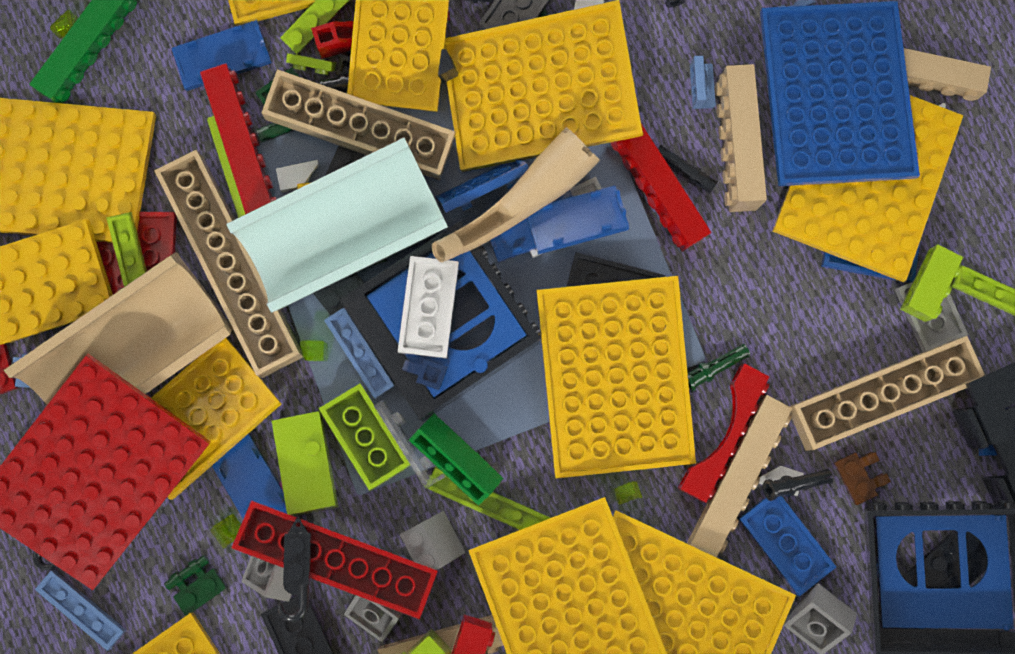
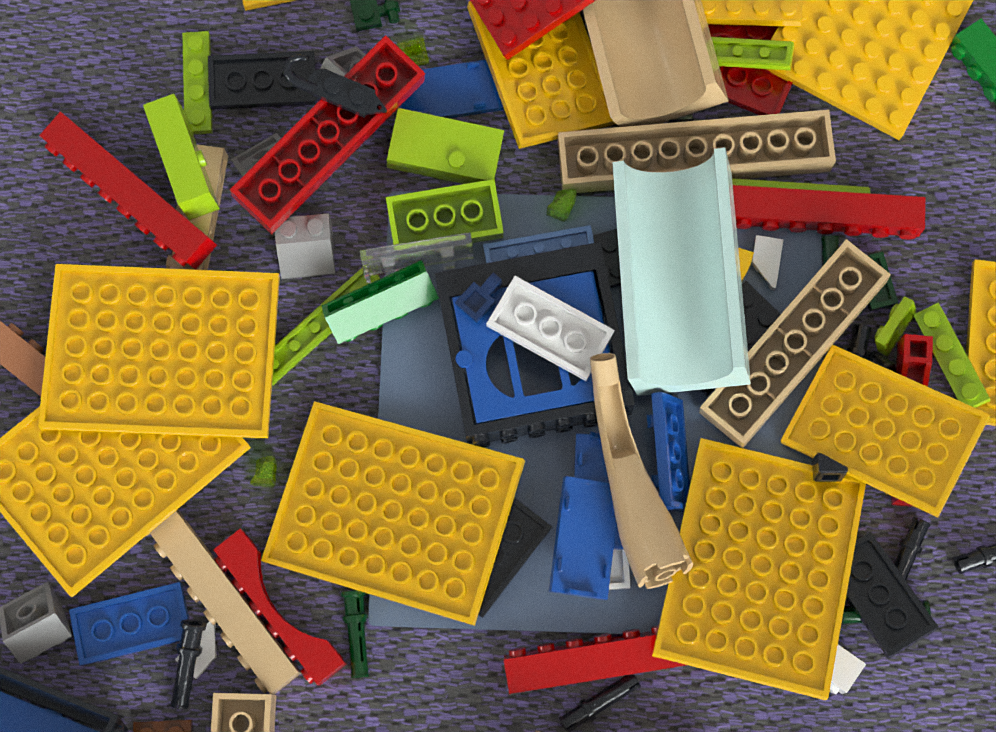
camera: 120 degrees right, 5 degrees down
blue piece [171,20,272,91] -> none

